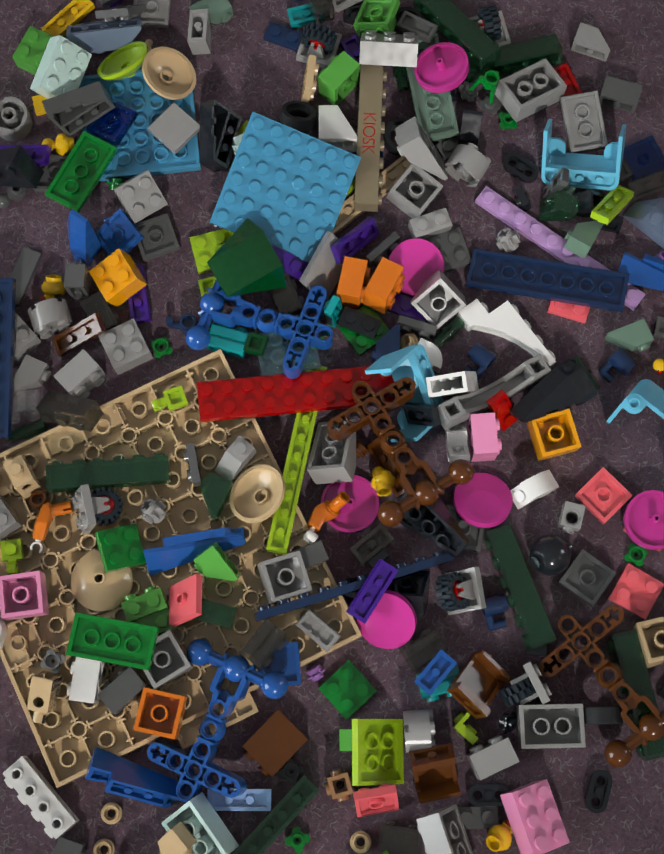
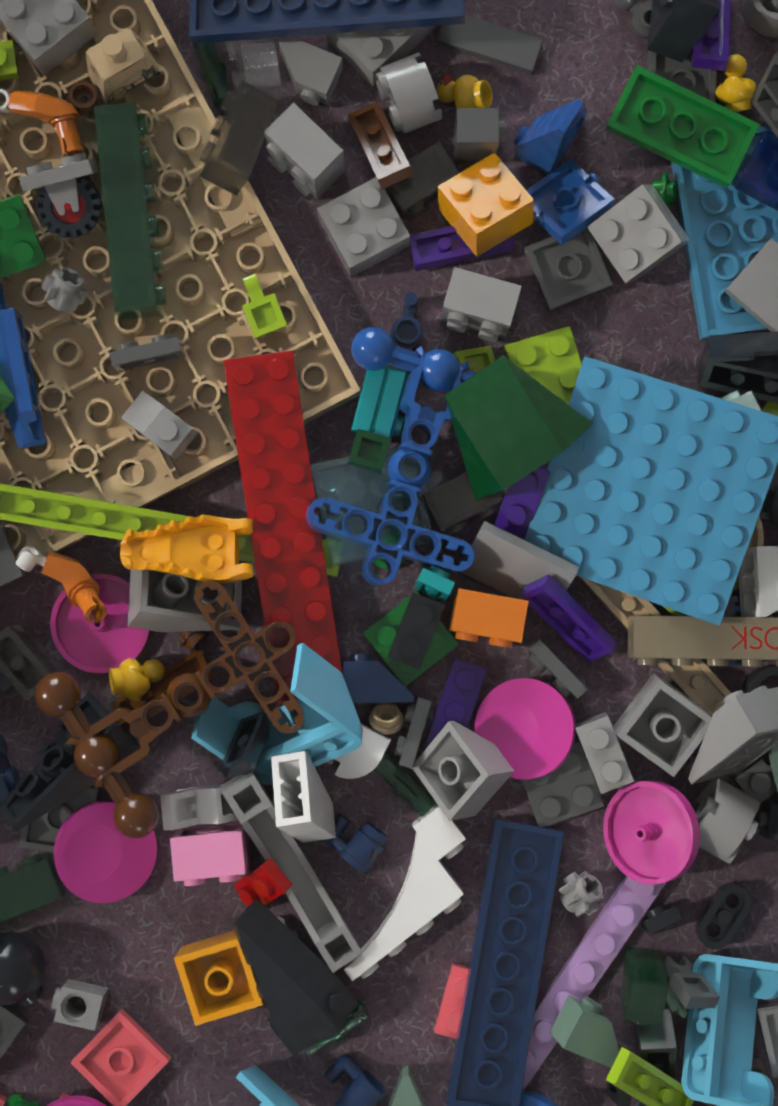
camera: 80 degrees right, 10 degrees up
green plate [151,337,173,359] -> none
clear green slope [200,472,233,522] -> none
tan dish [230,464,285,523] -> none
orange brick [364,257,405,314] -> none
white brick [510,470,559,509] -> none
none -> light orange animal [120,514,254,584]
none -> light grey brick [440,267,522,342]
none -> dark pink piece [603,780,700,885]

